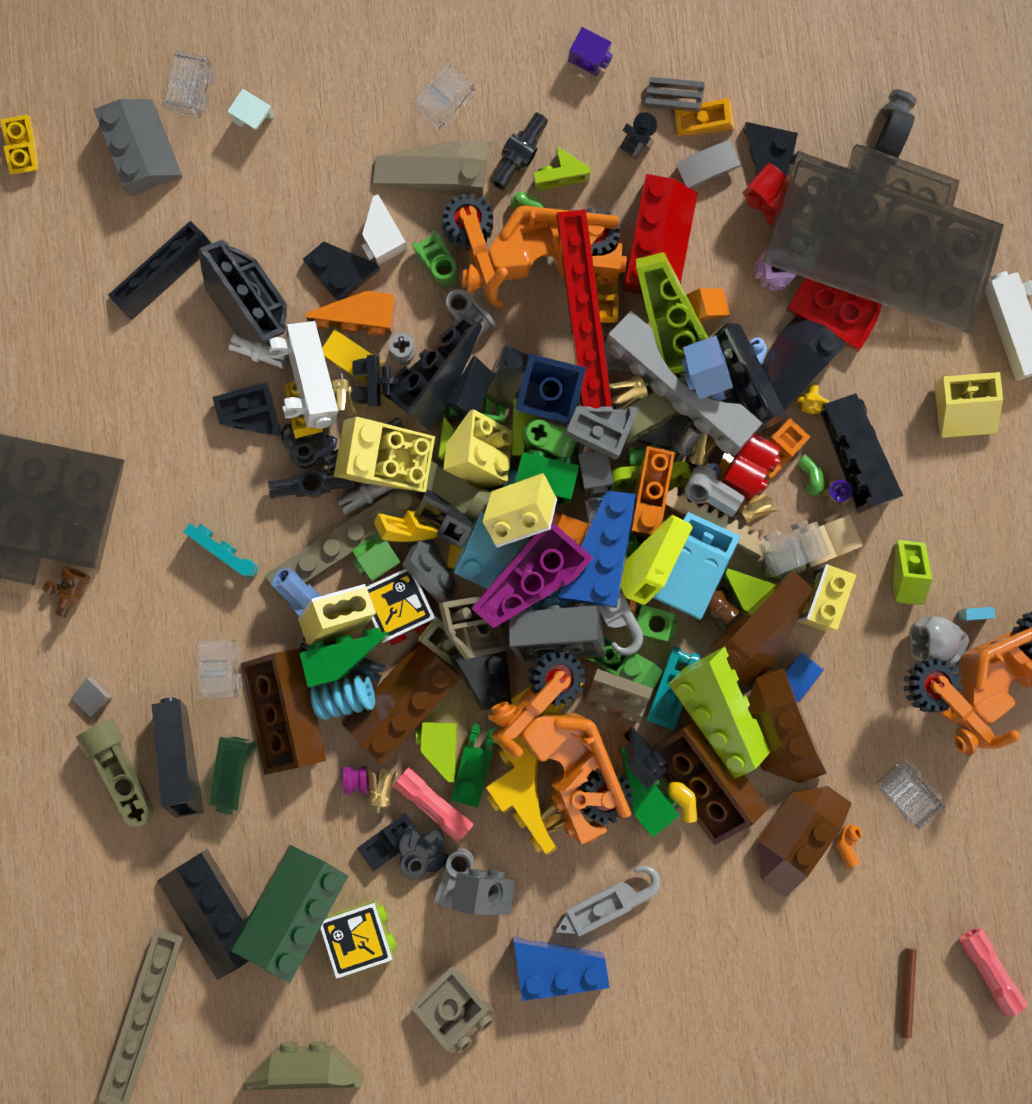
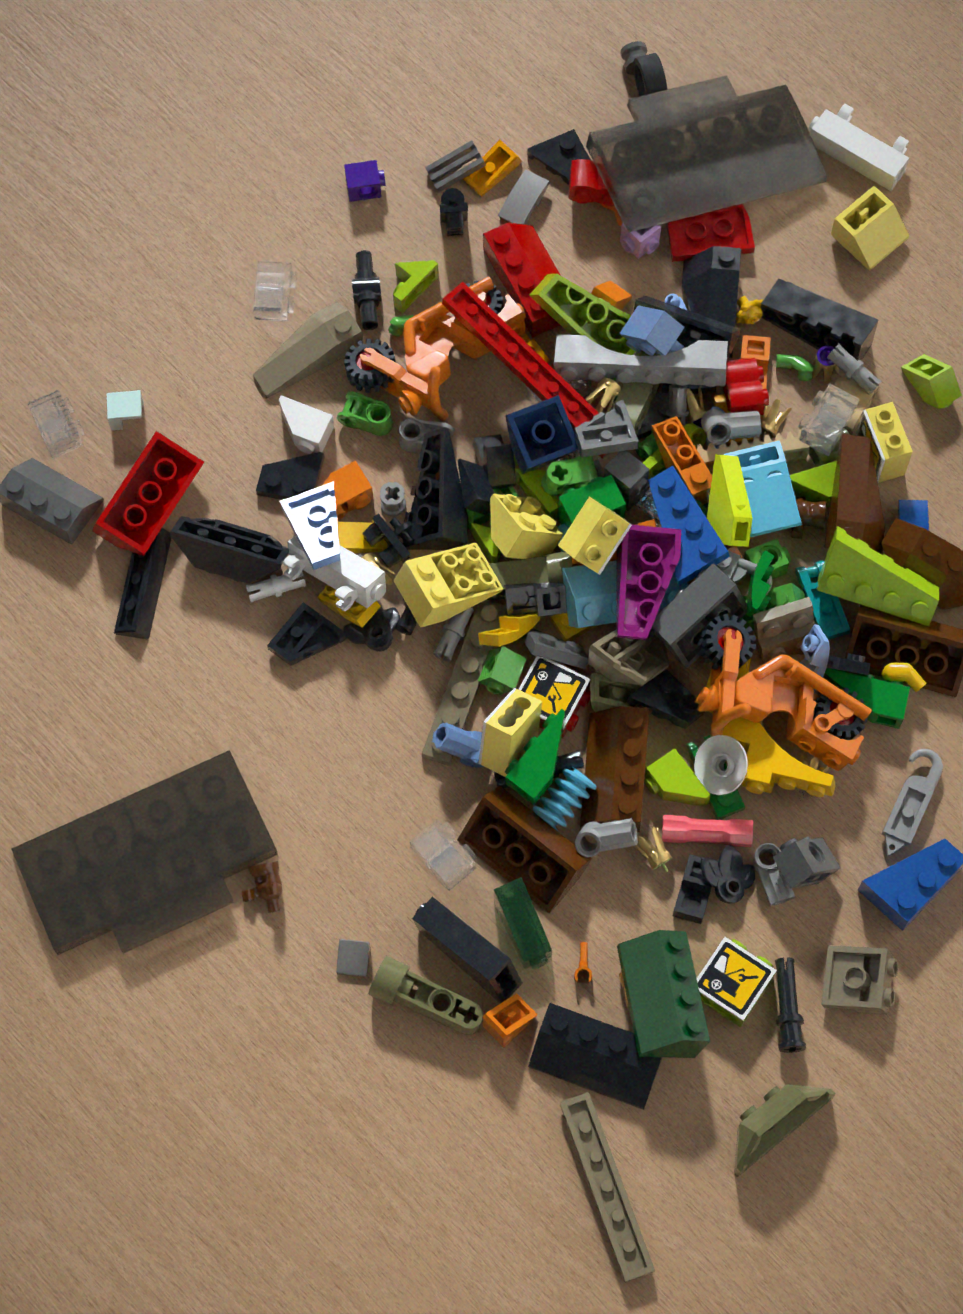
camera: 30 degrees left, 15 degrees down
teal plate [183,523,259,578] -> none
black pin [268,470,356,499] -> none
magenta wheel [343,766,369,796] -> none
none -> red slope [92,431,204,556]
none -> wing [280,482,341,570]
none -> orange slope [482,993,538,1048]
none -> orange hand [574,942,592,983]
none -> light grey piece [575,818,638,857]
none -> white dish [694,735,748,795]
none -> green slope [747,550,775,619]
none -> black pin [775,957,806,1053]
none -> light blue slope [800,624,830,692]
none -> light grey pin [827,344,882,395]

